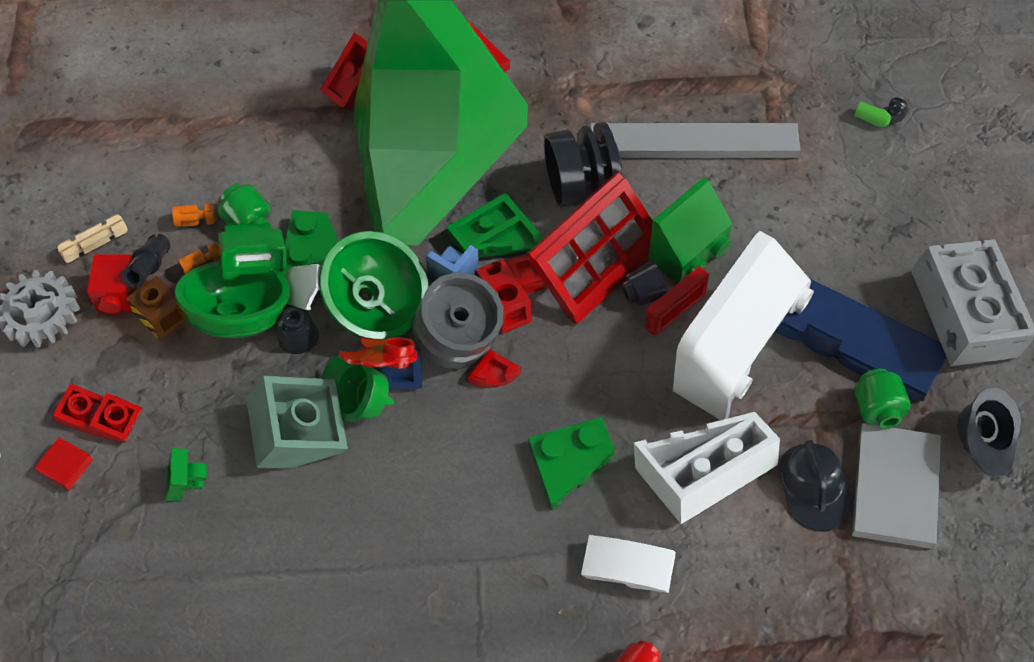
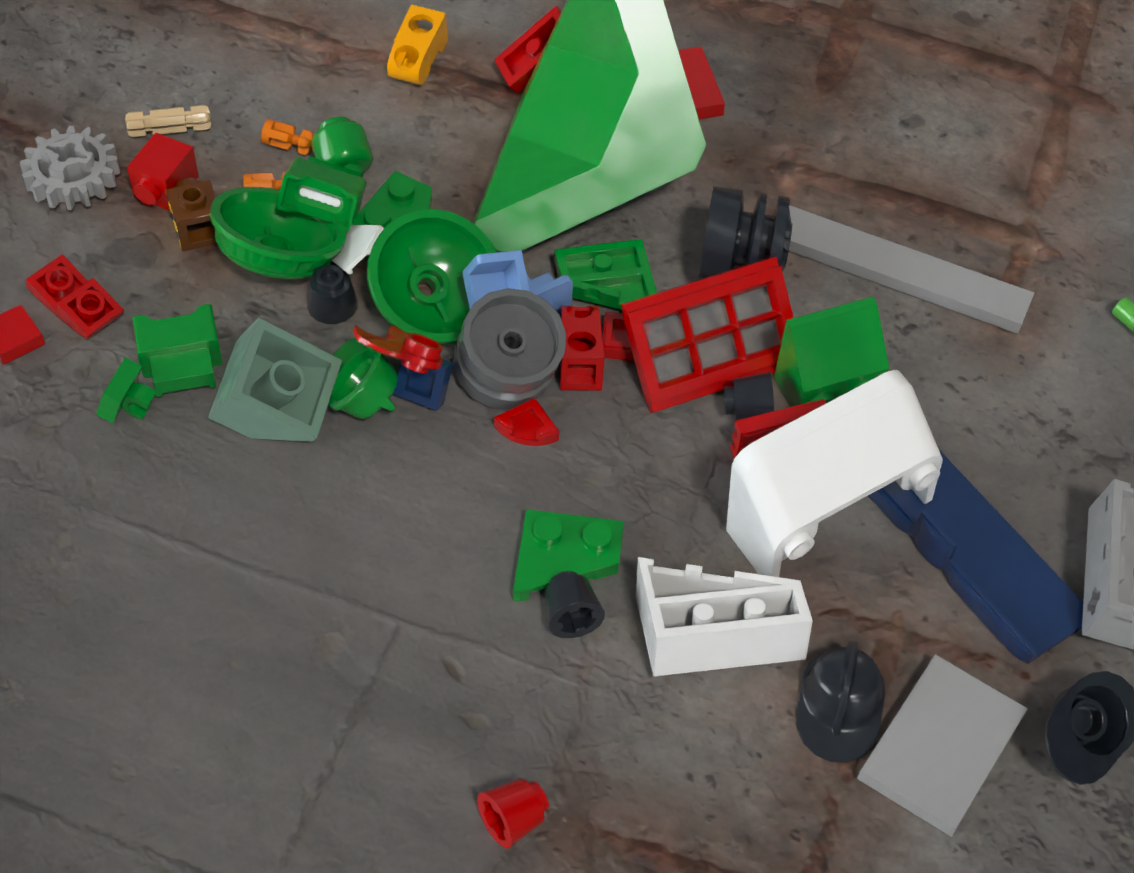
camera: 20 degrees right, 5 degrees down
black pin [121,234,171,288] -> none
white slope [581,535,676,593] -> none
green head [853,368,911,429] -> none
none -> green piece [132,304,223,397]
none -> light orange leg [387,4,448,85]
none -> medium blue panel [462,250,530,309]
none -> black hat [545,571,605,638]

